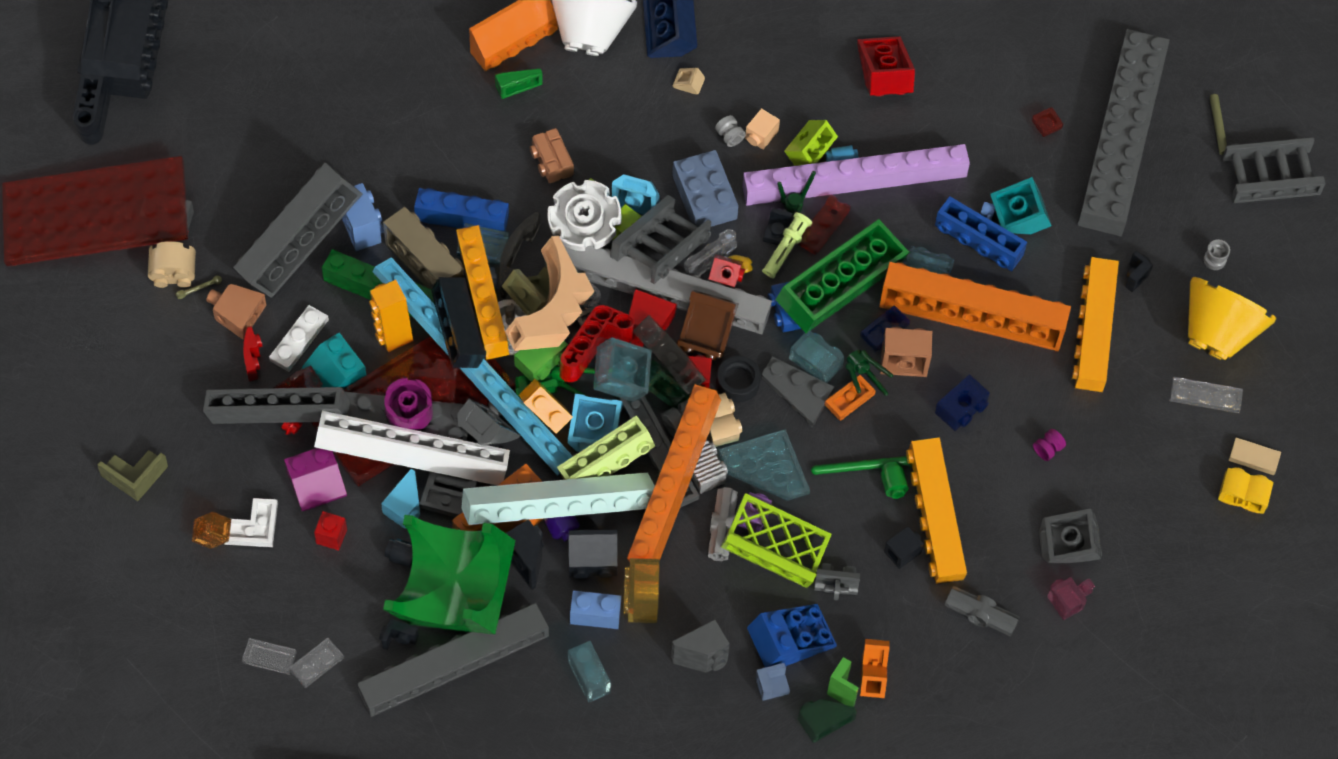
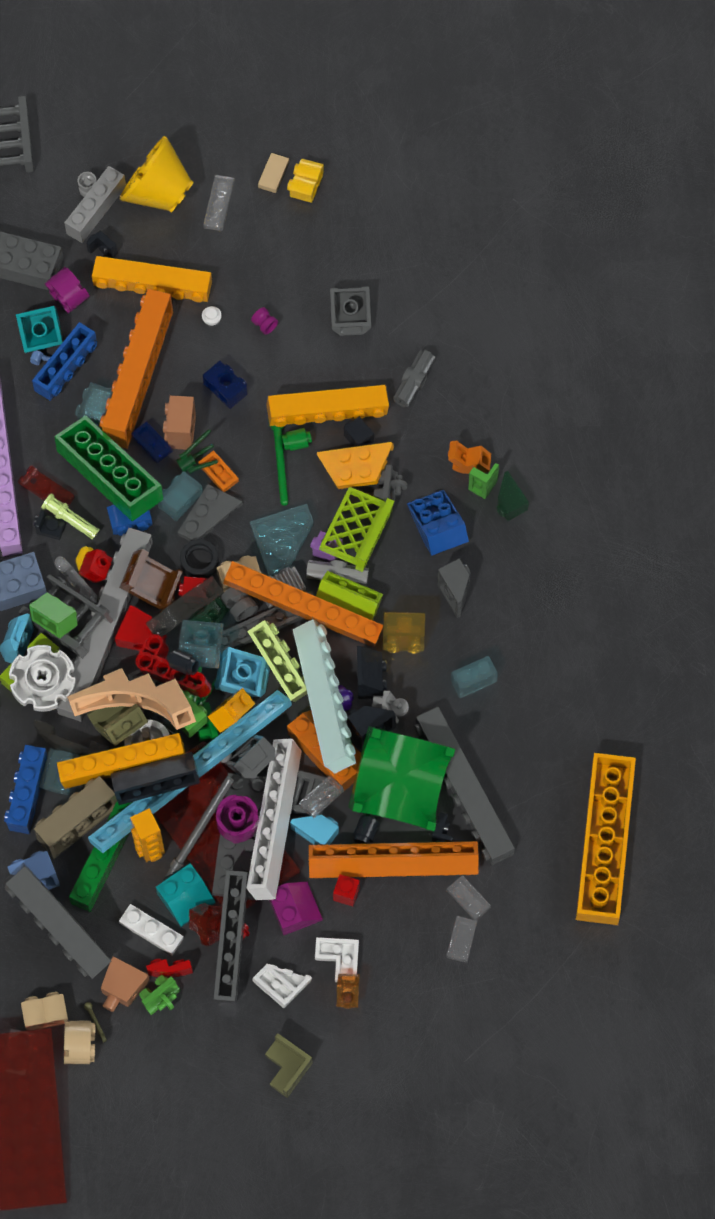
camera: 85 degrees left, 5 degrees up
medium blue brick [570,591,621,629] -> none
sand blue panel [755,663,790,701] -> none
dark green plant [777,171,816,215] -> none
clear pink brick [1048,577,1095,620] -> none
none -> tan brick [21,992,68,1031]
none -> bright green brick [29,592,77,638]
none -> magenta brick [44,267,90,314]
none -> light grey brick [64,166,126,243]
none -> bright green hips [139,975,181,1015]
none -> dark grey bar [163,776,234,881]
none -> black brick [168,649,200,675]
none -> white plate [202,306,221,326]
none -> white wing [252,964,312,1008]
none -> clear plate [299,776,344,818]
none -> orange brick [309,841,478,878]
none -> lime brick [316,571,383,620]
none -> light orange wing [317,442,394,489]
none -> light grey hips [372,691,409,724]

